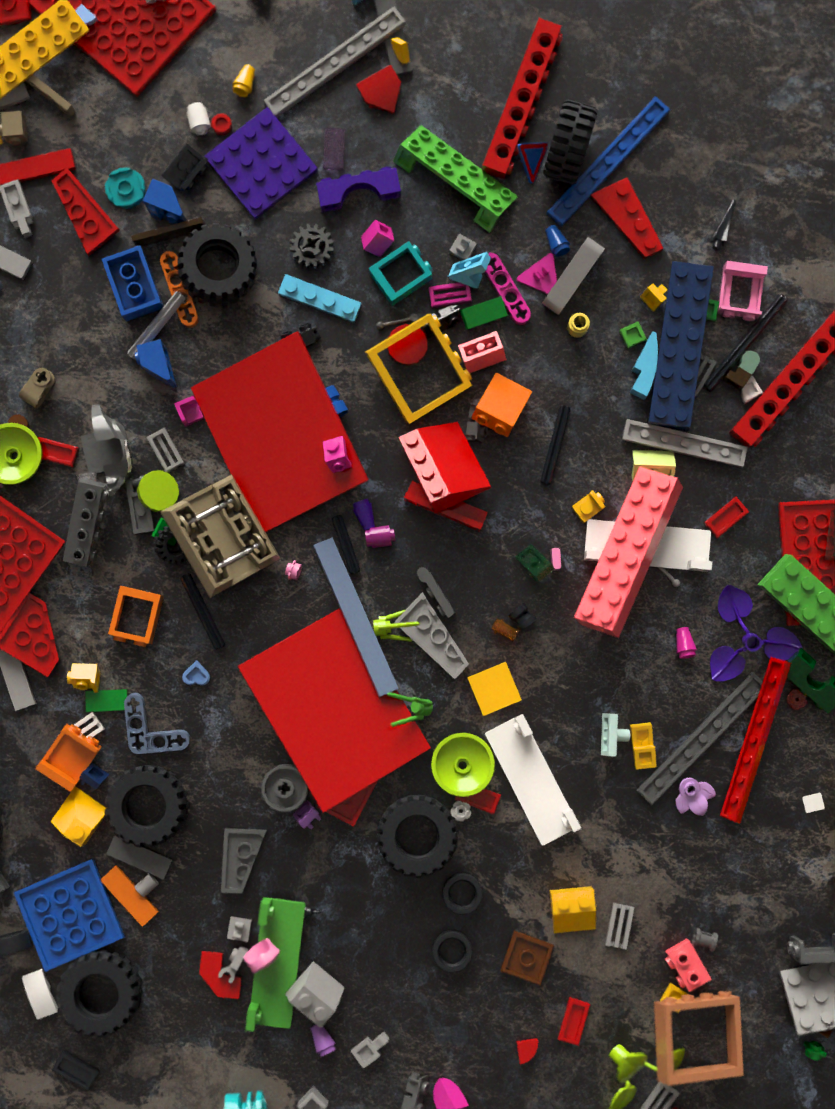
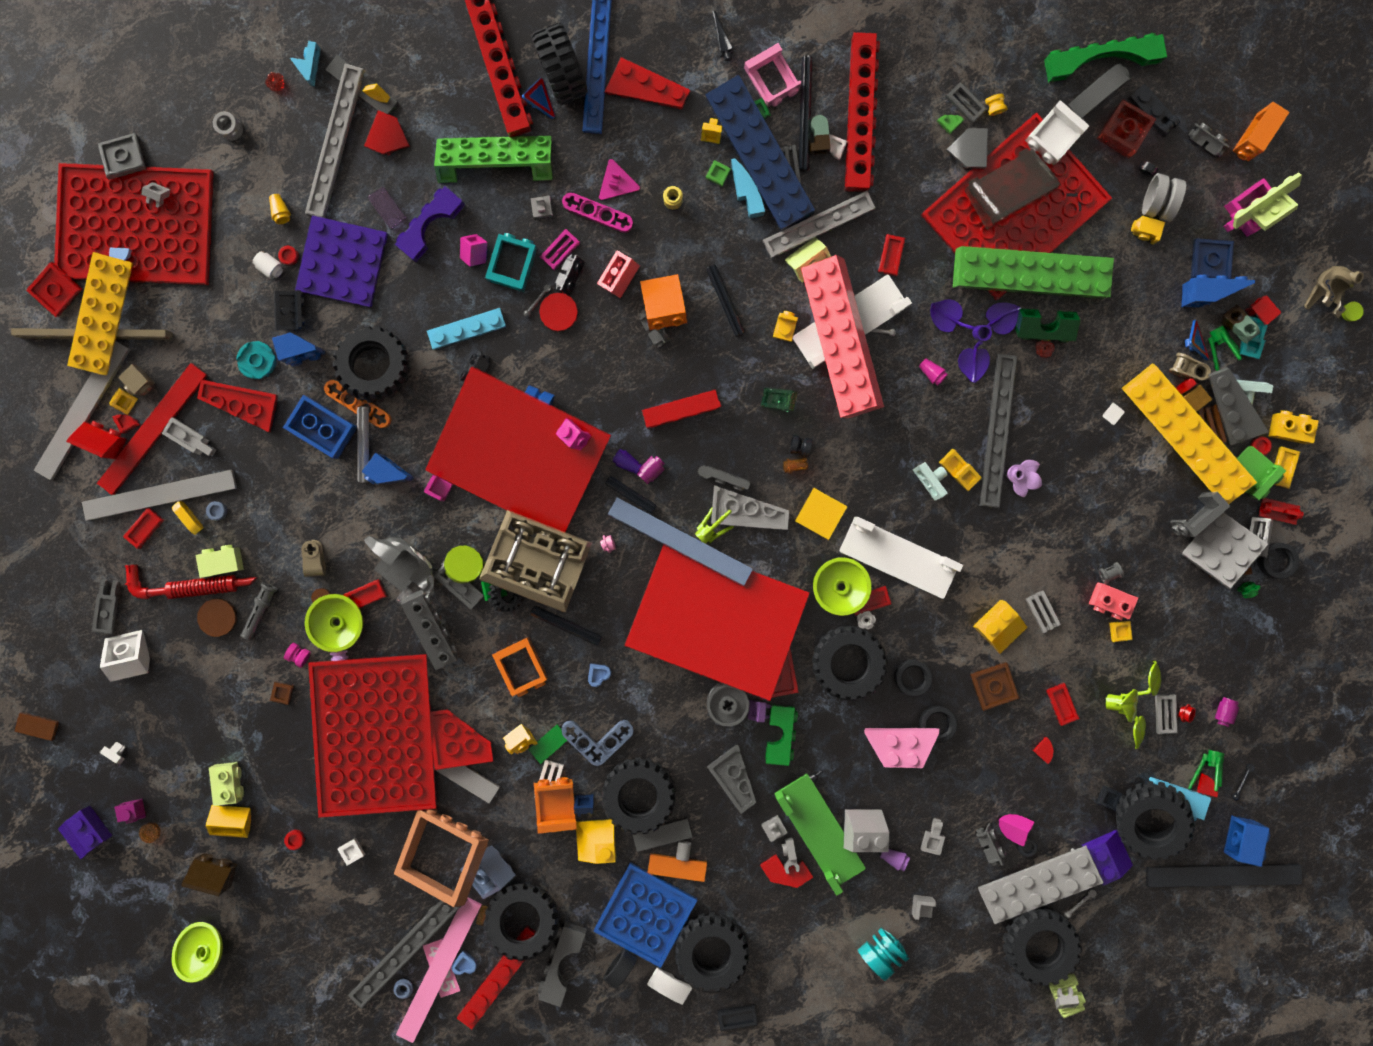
camera: 40 degrees left, 5 degrees up
dark brown piece [131,217,205,247] -> none
light grey tile [147,427,185,473] -> none
bright pink hair [243,938,280,973] -> none
dark grey gear [290,224,334,269] -> none
yellow window [365,314,472,424] -> none
bright green plant [387,692,433,727] -> none
slope [398,422,491,514] -> none
medium azure slope [448,252,491,288] -> none
green slope [460,296,508,329] -> none
light grey beam [542,237,605,315] -> none
blue cone [545,225,570,257] -> none
bright pink tile [550,548,561,571] -> none
nougat window [654,991,743,1085] -> none
red tile [720,657,791,823] -> none
none -> green arch [765,703,798,766]
none -> bright pink wing [864,728,940,768]

